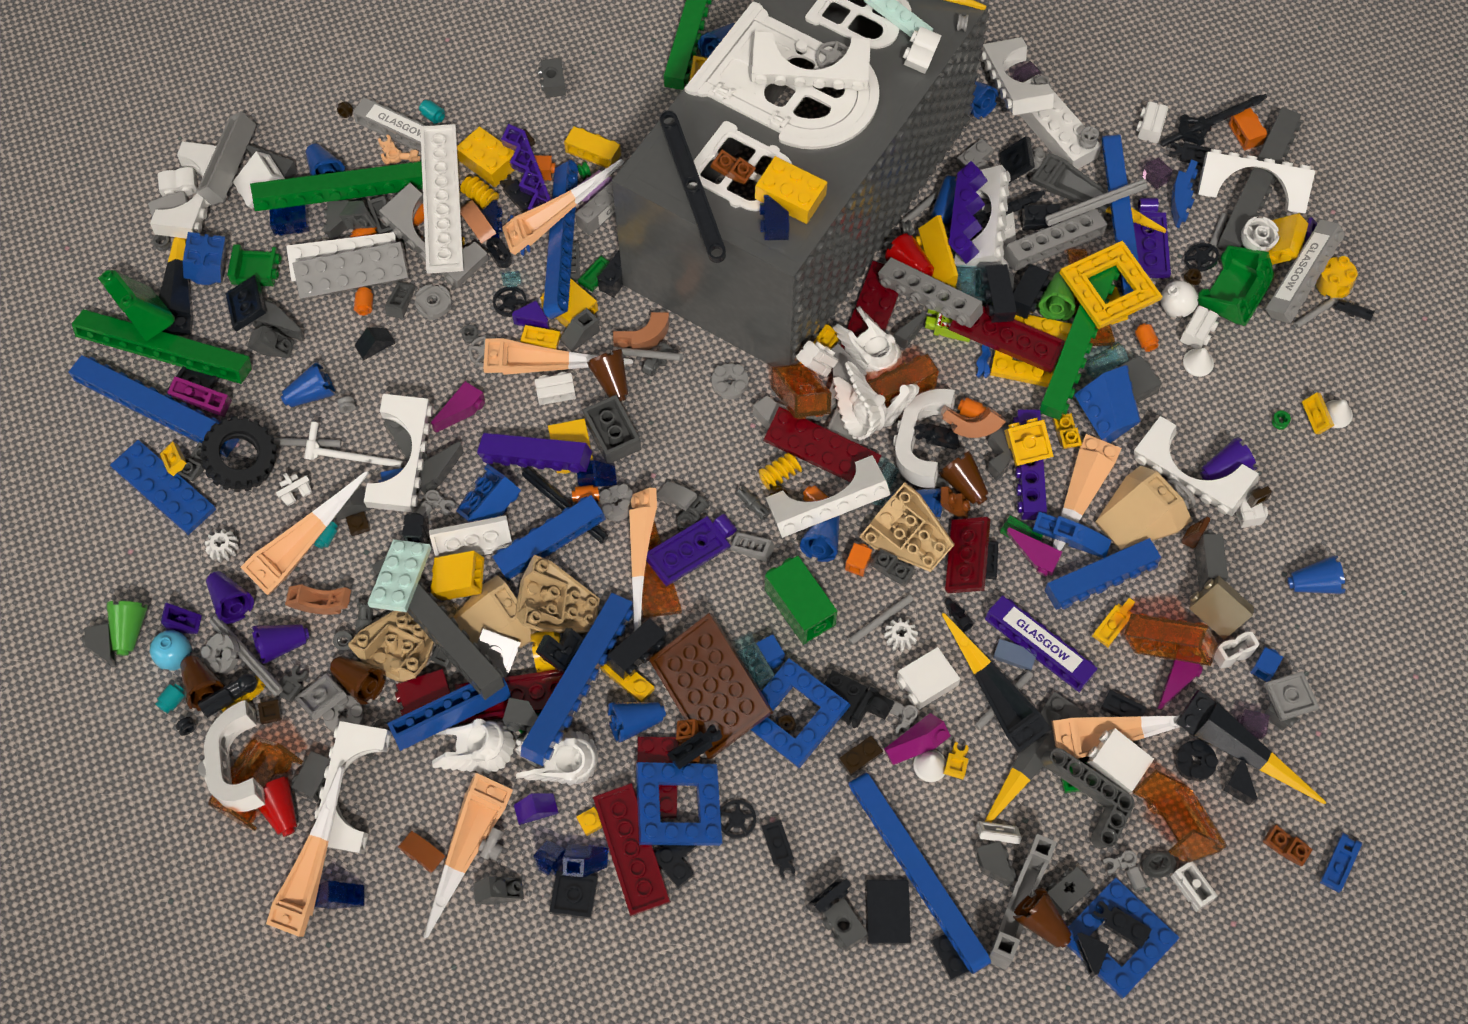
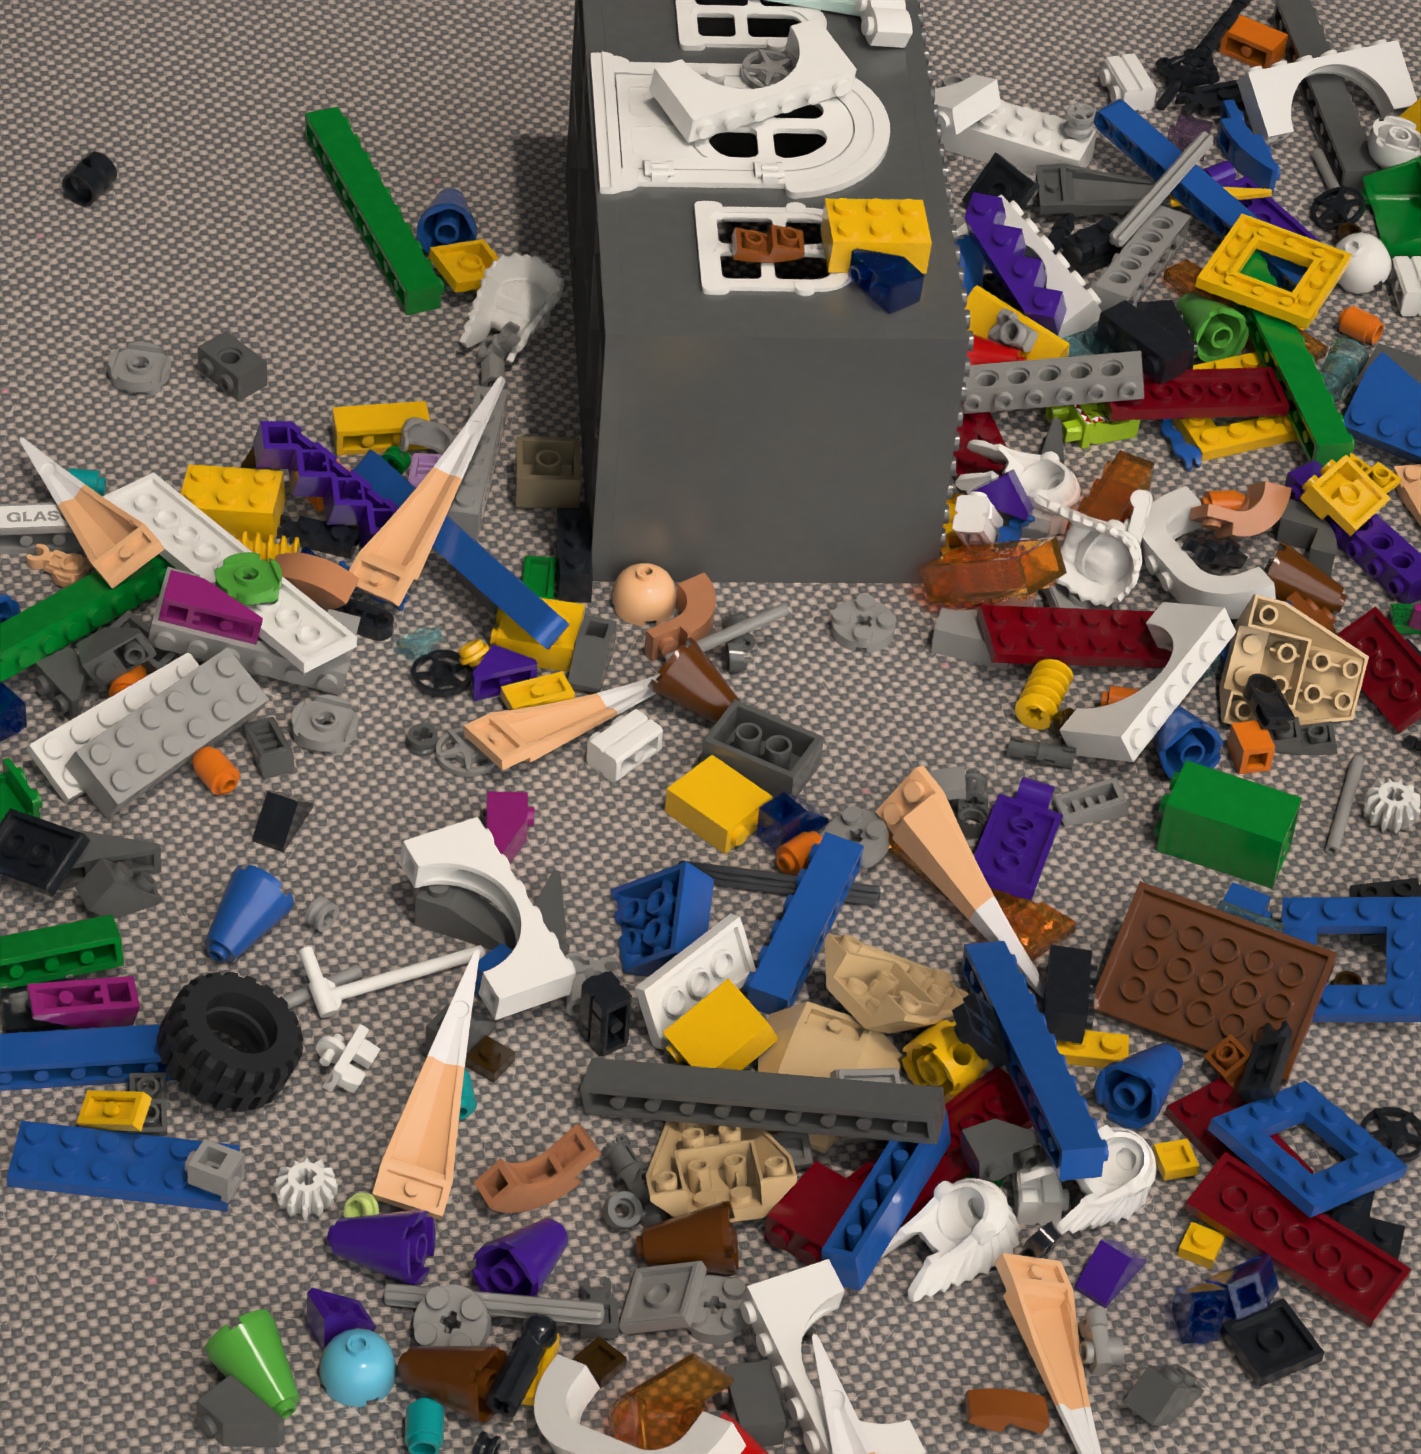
camera: 40 degrees left, 20 degrees down
light aqua plate [368,539,431,612] -> none
dark purple brick [477,433,592,473] -> none
black beam [660,111,726,263] -> none
none -> light nougat plate [20,438,165,589]
none -> light grey plate [108,342,171,395]
none -> magenta slope [158,570,263,645]
none -> light grey brick [184,1139,245,1203]
none -> bright green plate [215,552,282,606]
none -> yellowish green plate [344,1192,379,1218]
none -> light grey helmet [399,417,456,455]
none -> yellow plate [457,638,490,667]
none -> light nougat cylinder [612,563,676,626]
none -> dark purple slope [970,469,1034,520]
none -> light grey plate [988,308,1038,352]
none -> blue hair [994,515,1035,556]
none -> black beam [1022,1221,1063,1258]
none -> yellow plate [1152,1138,1199,1181]
none -> black piece [1243,673,1295,730]

